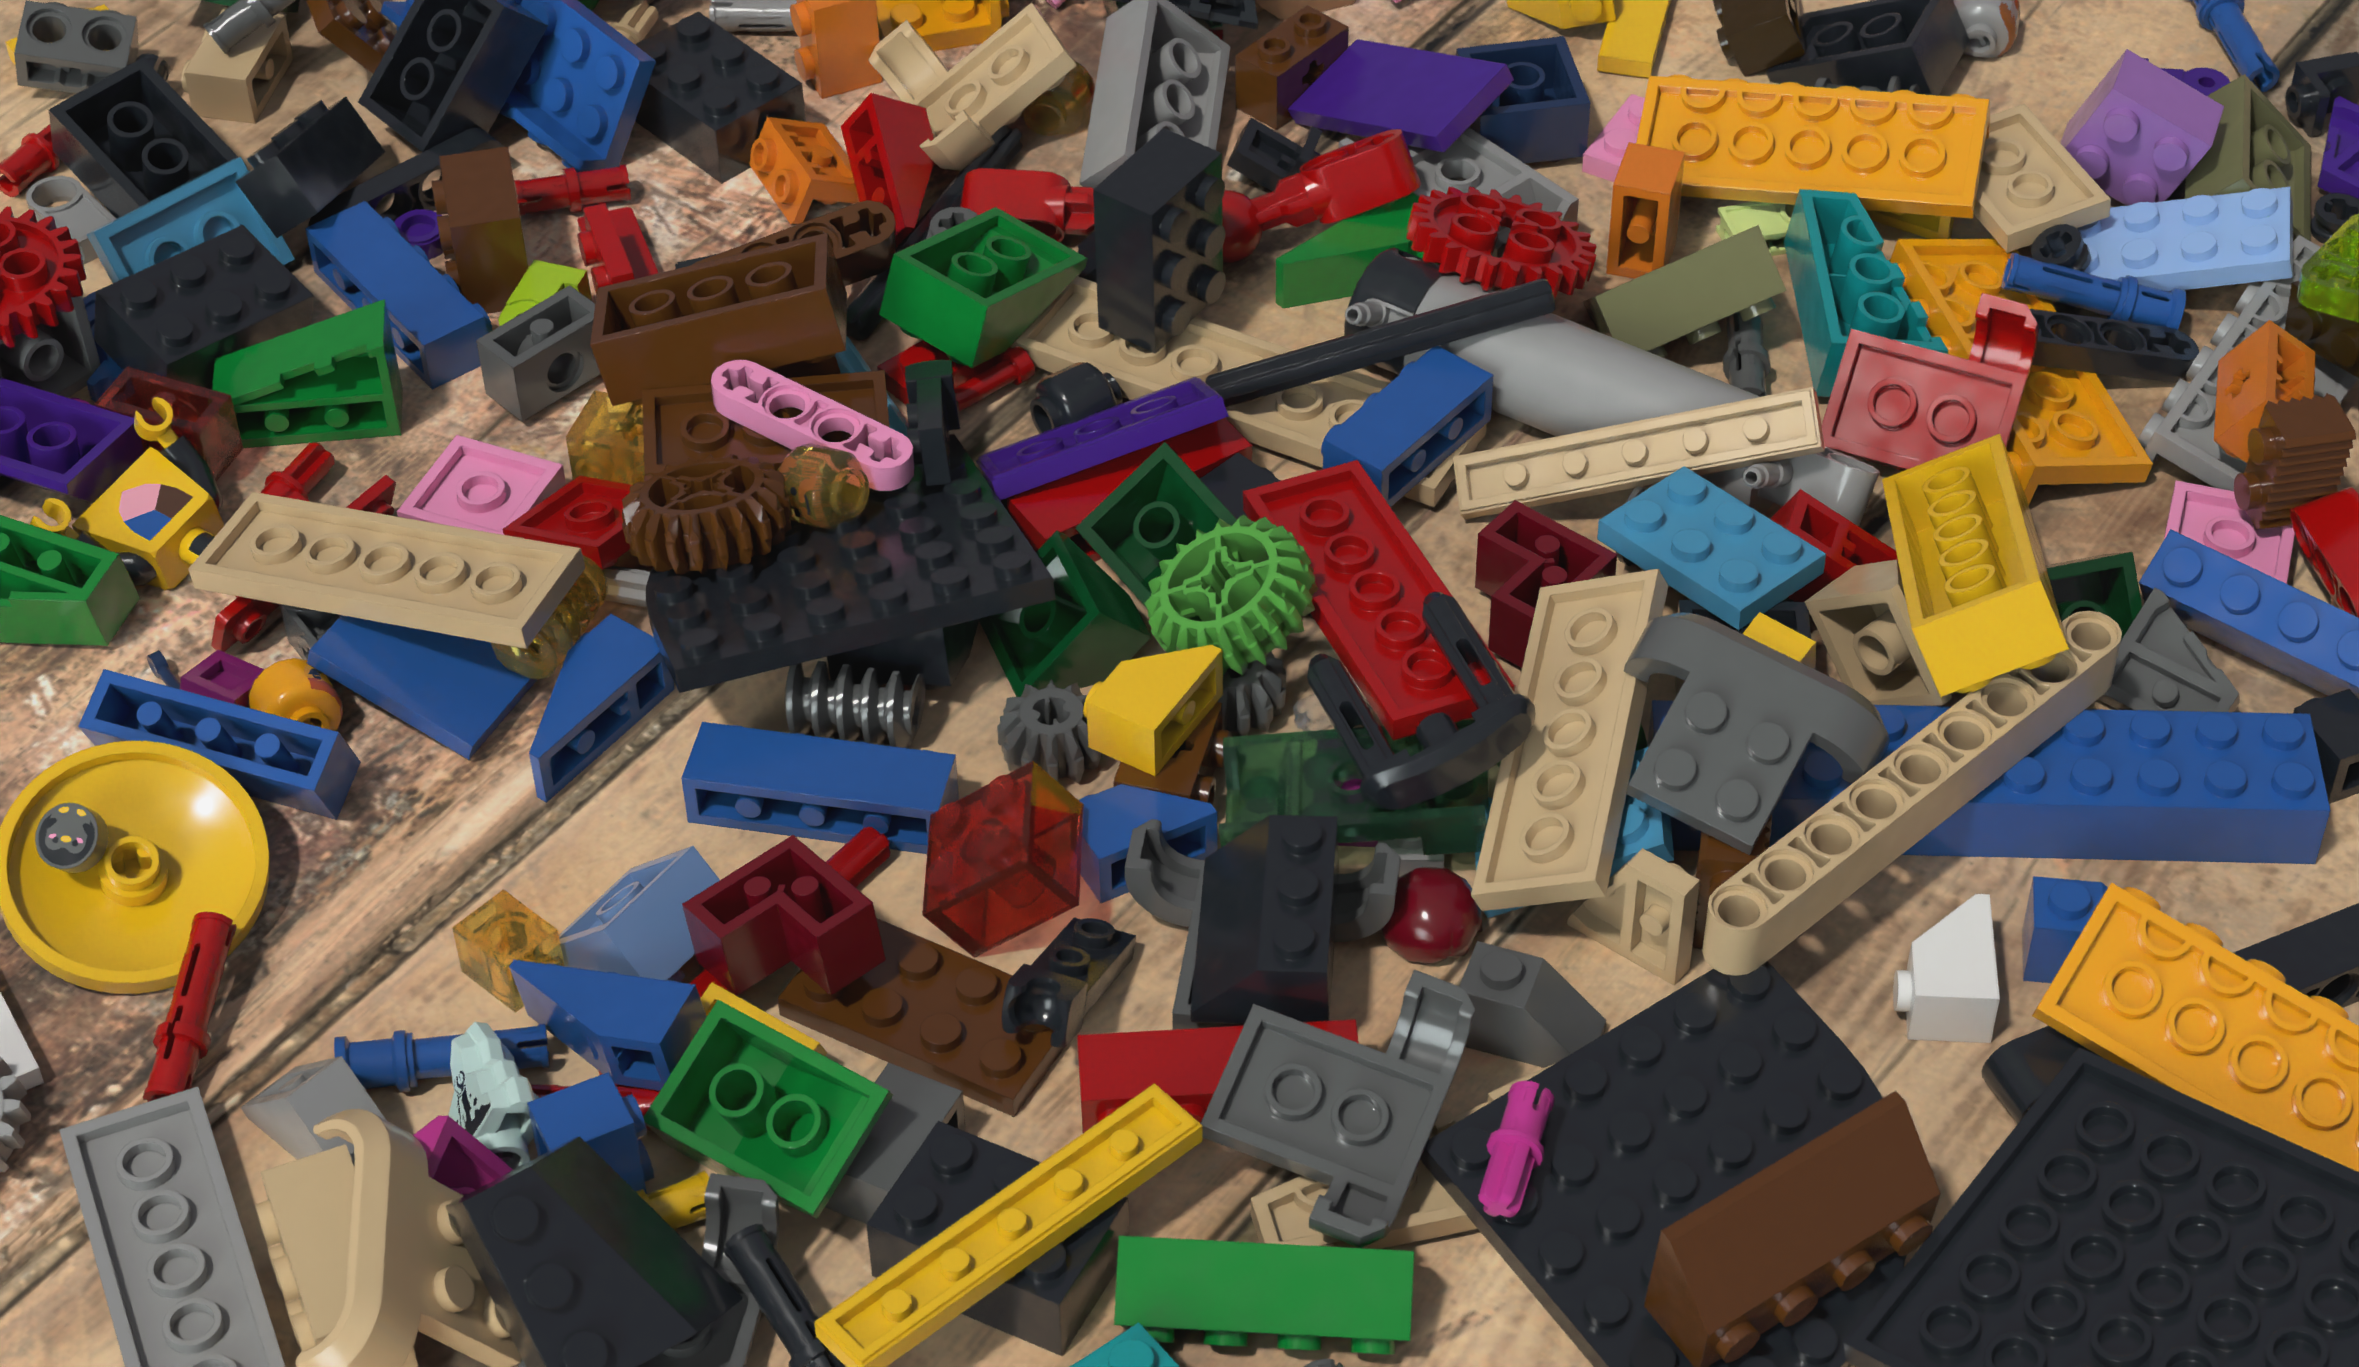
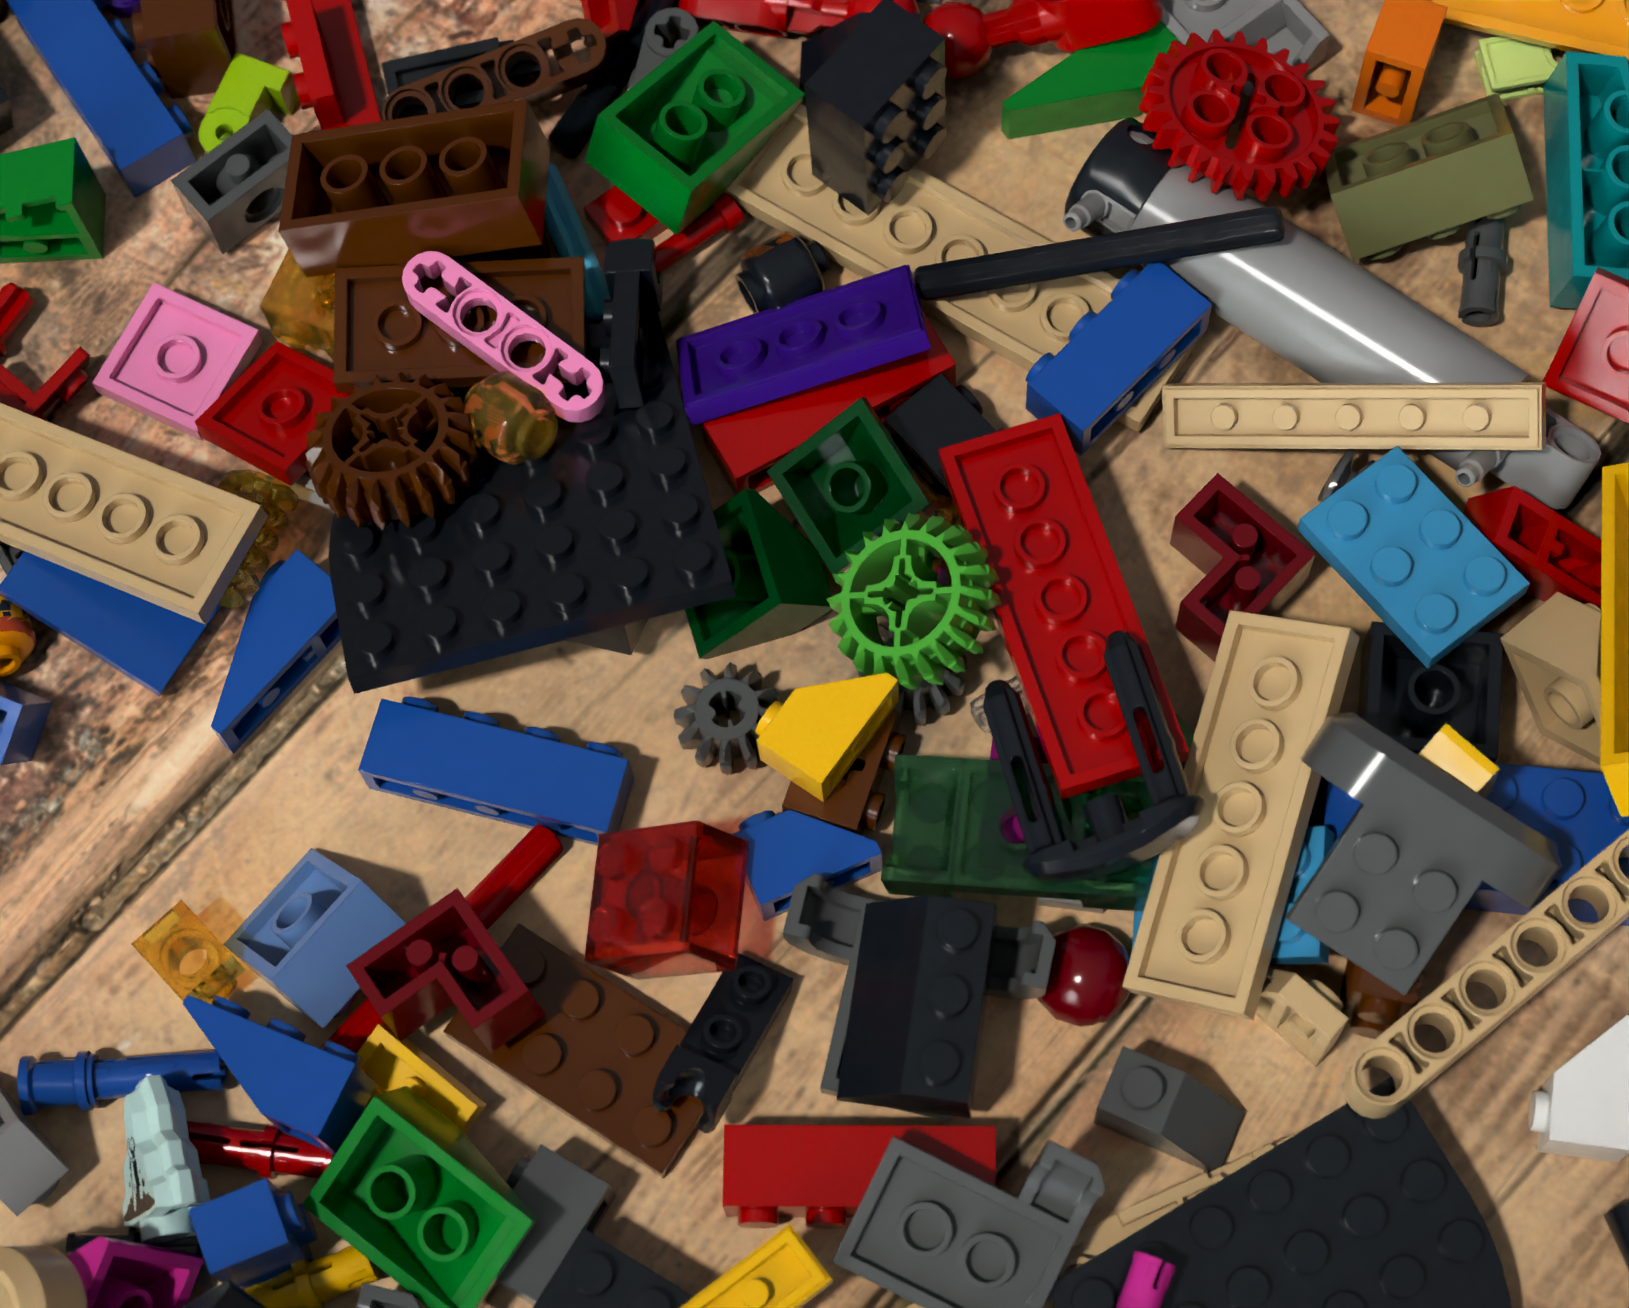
camera: 10 degrees right, 25 degrees up
dark grey piece [785,661,926,748] -> none

